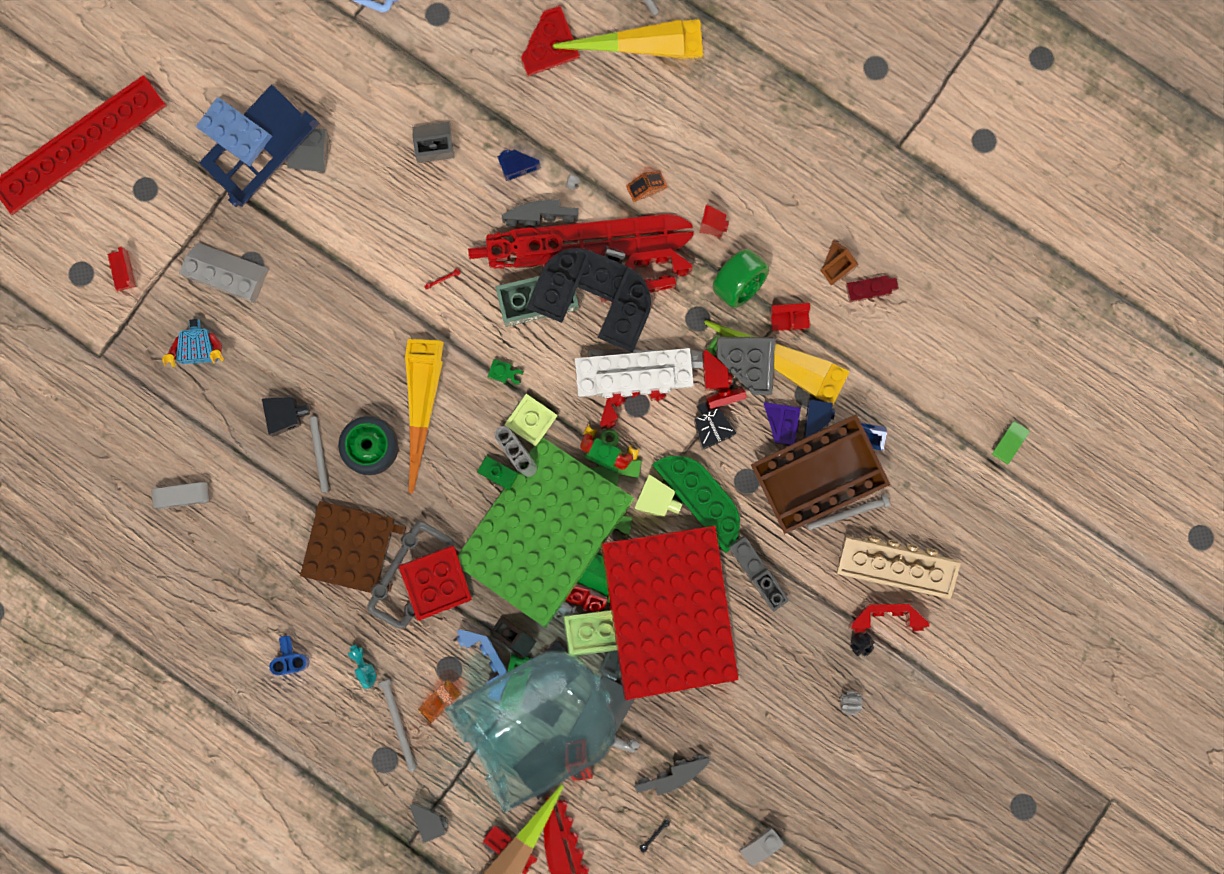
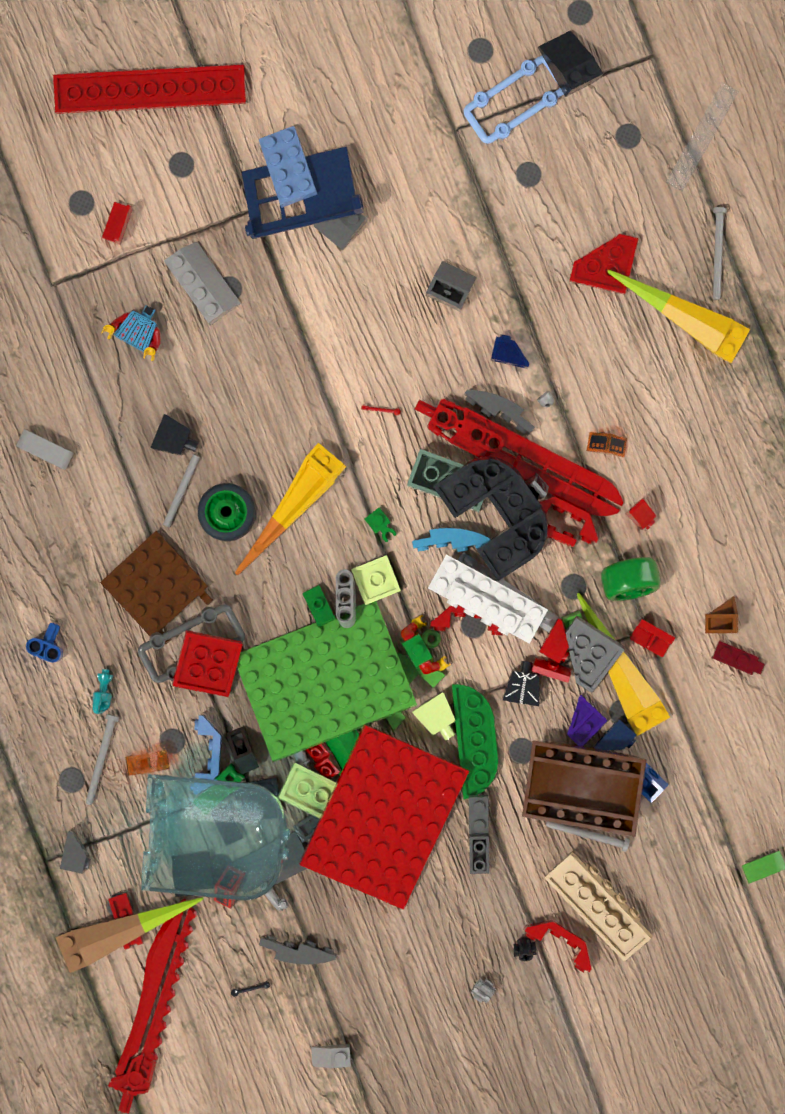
camera: 35 degrees right, 5 degrees up
none -> dark azure slope [412,528,490,552]

